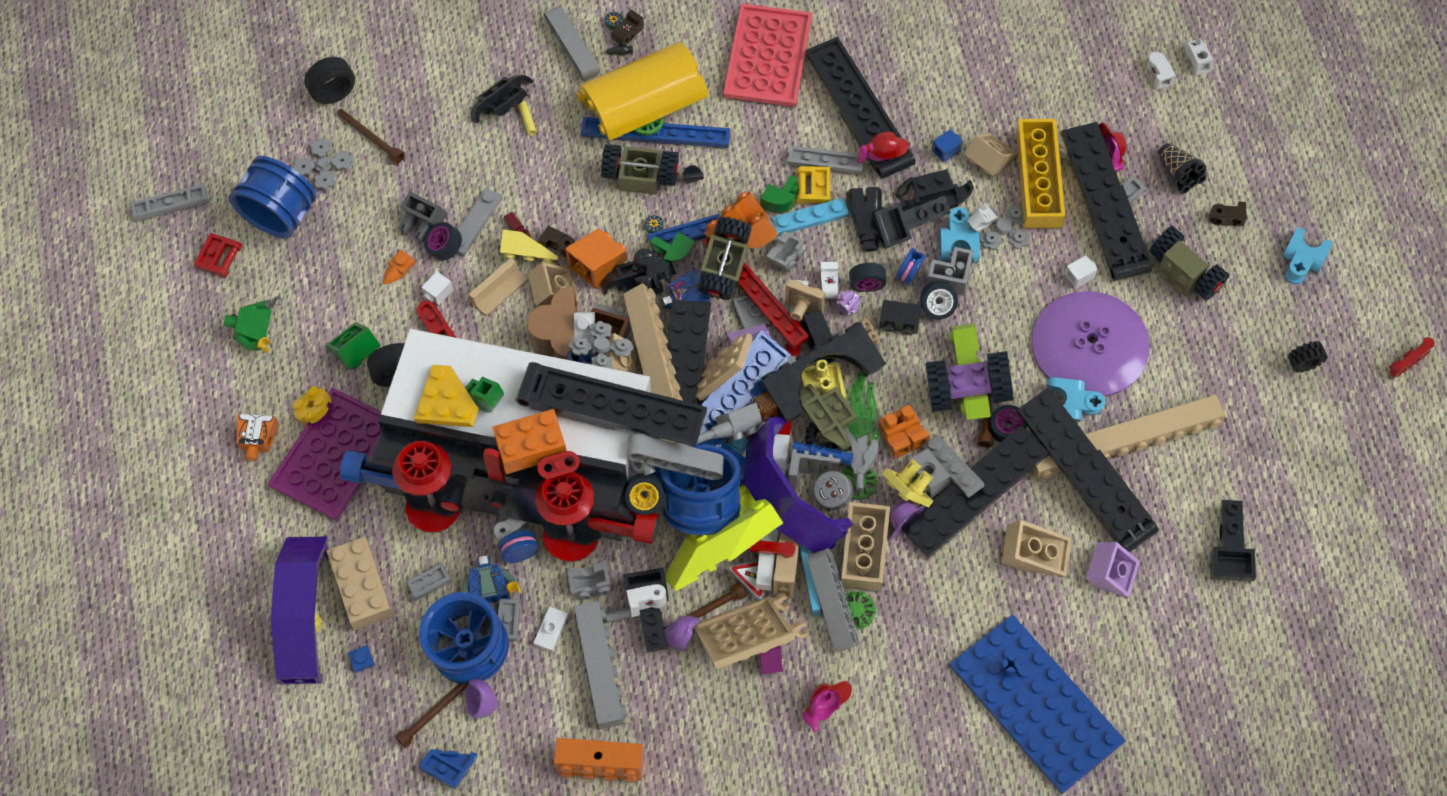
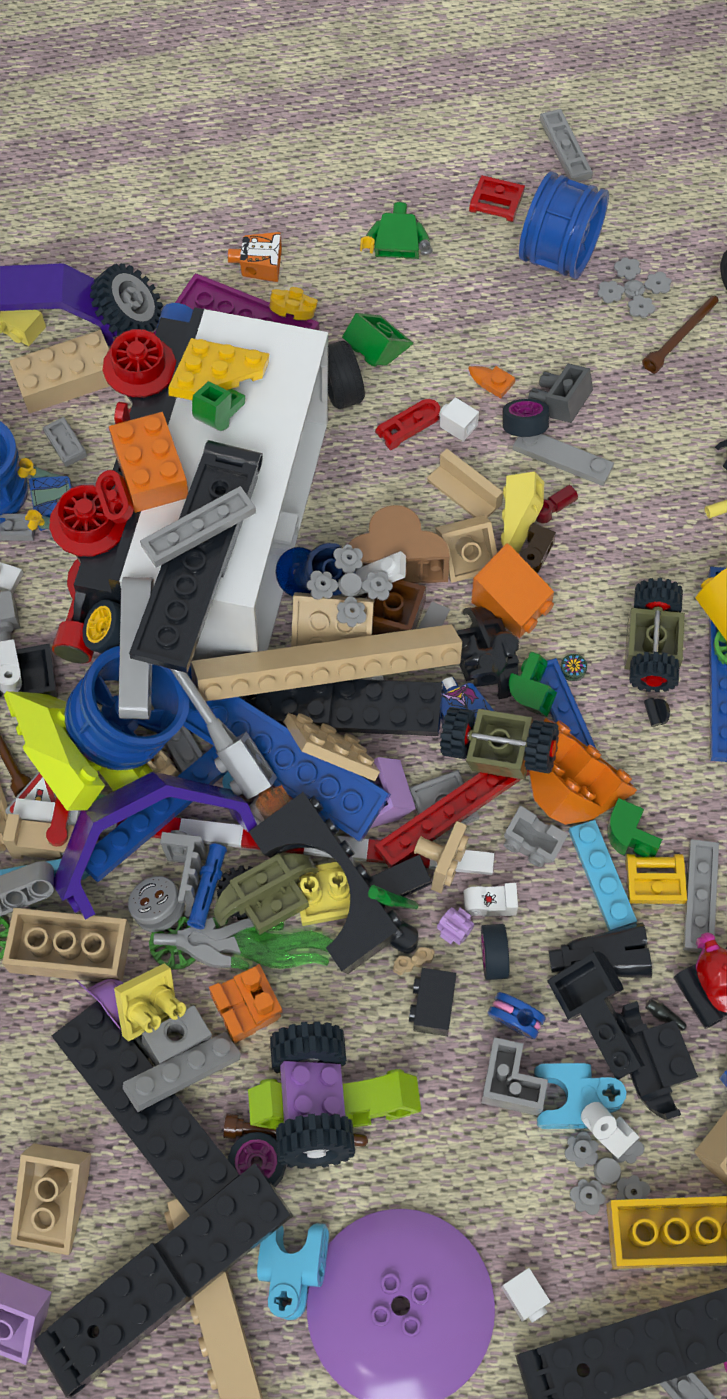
camera: 90 degrees right, 0 degrees up
light grey cylinder [567,561,611,600] -> none
wheel [920,281,958,320] -> none
none -> black wheel [90,263,163,337]
none -> light grey plate [140,486,256,568]
none -> green bar [368,885,419,909]

